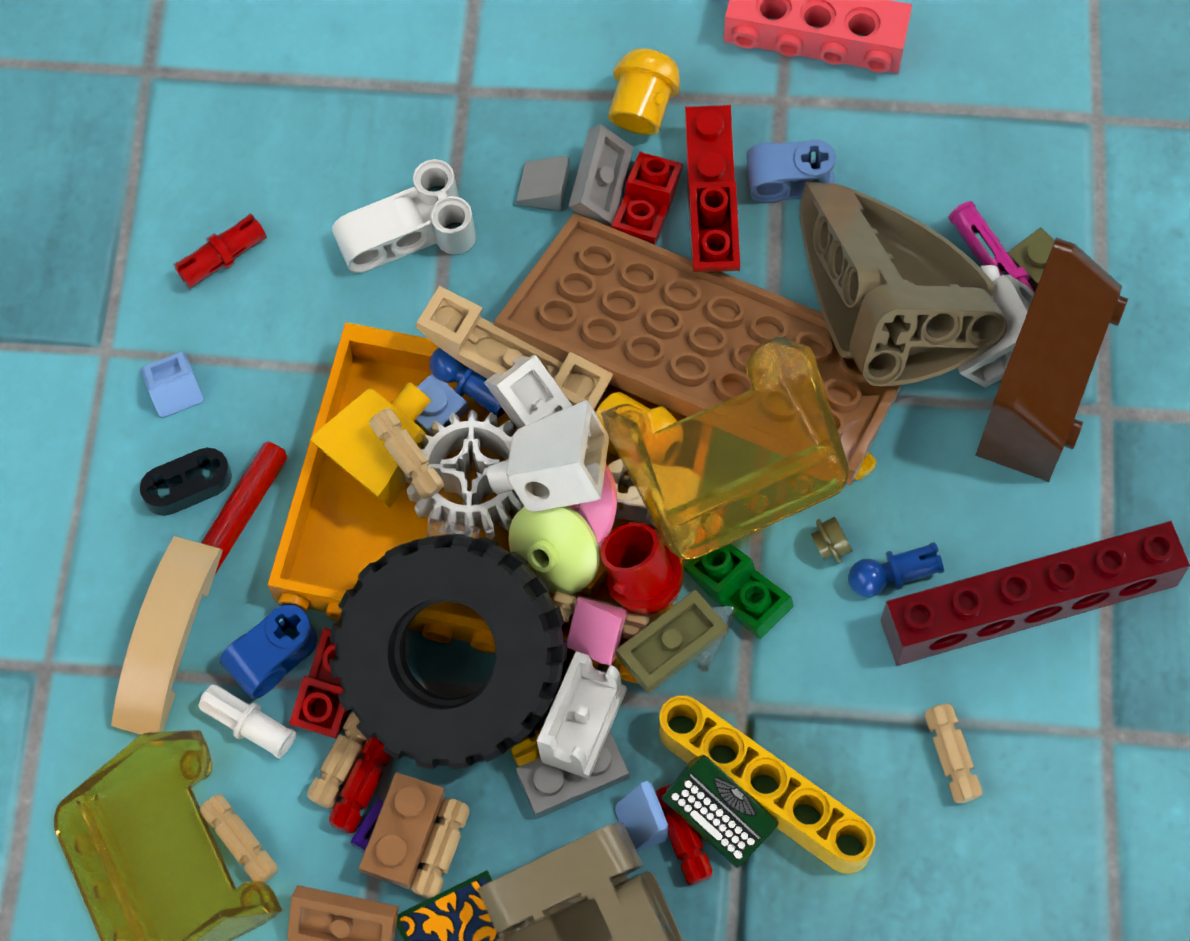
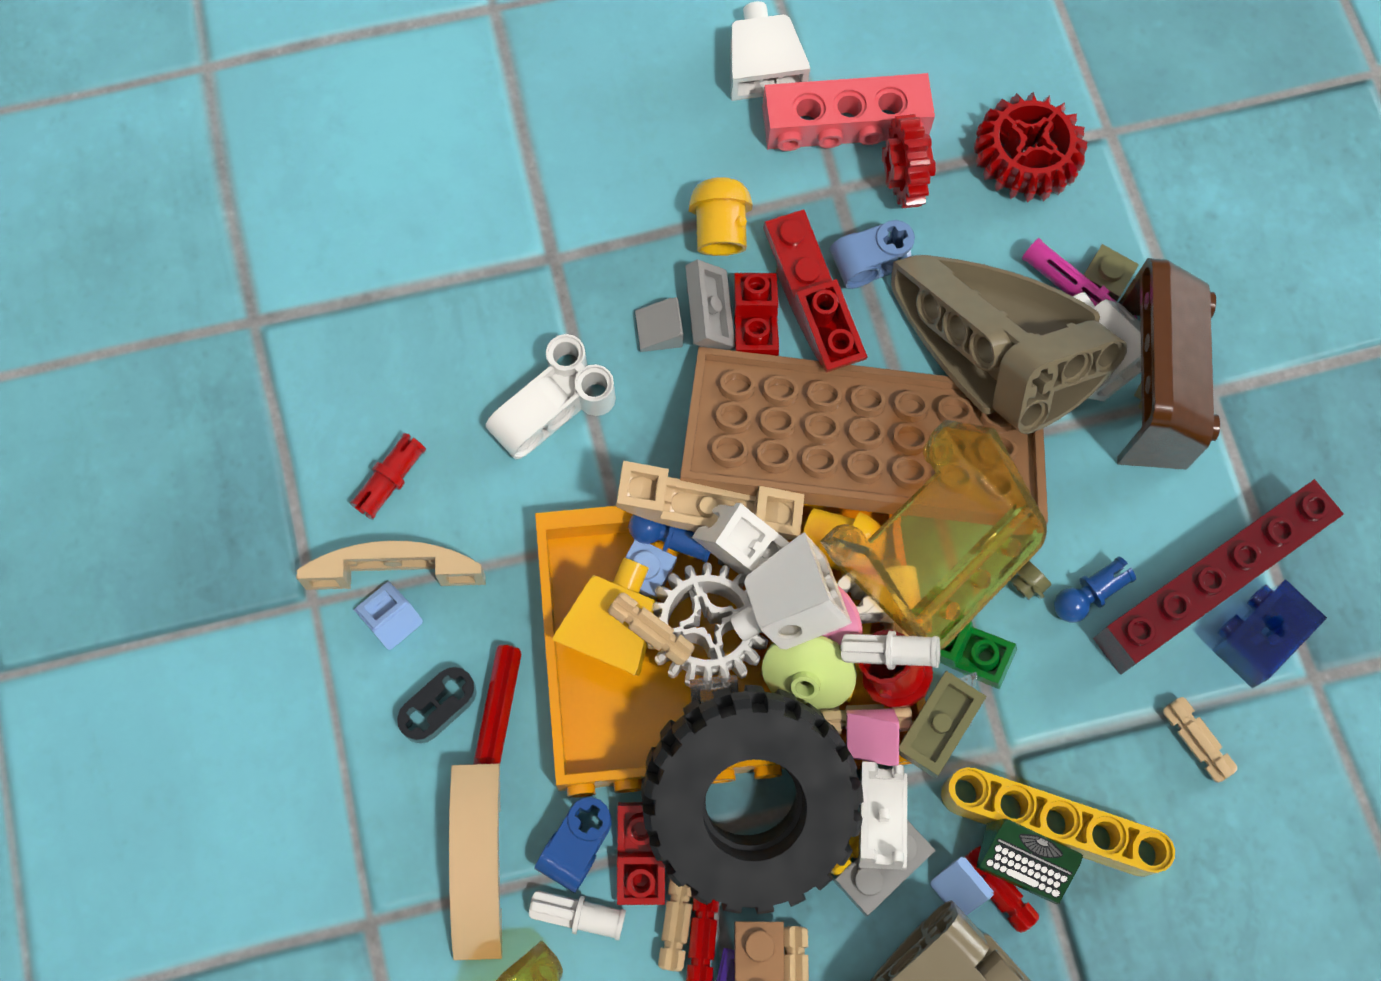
camera: 25 degrees left, 5 degrees up
none -> tan slope [297,541,486,590]
none -> white axle [841,631,940,670]
none -> red gear [882,114,936,209]
none -> red gear [974,92,1088,203]
none -> clear blue brick [1212,579,1327,688]

